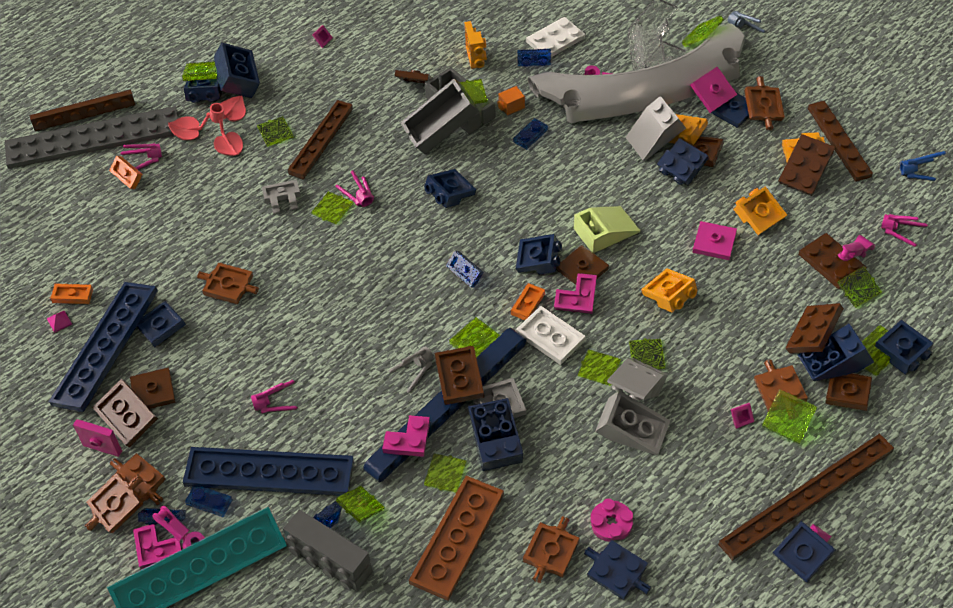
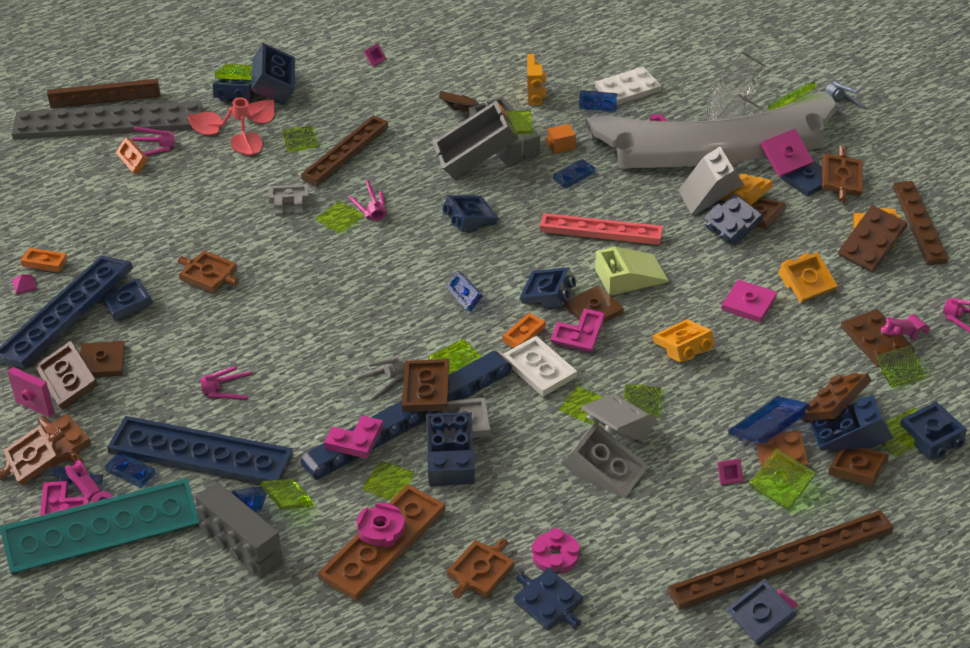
camera: 10 degrees right, 10 degrees down
none -> dark pink plate [357,503,405,547]
none -> coral plate [540,213,663,245]
none -> clear blue piece [727,396,810,444]

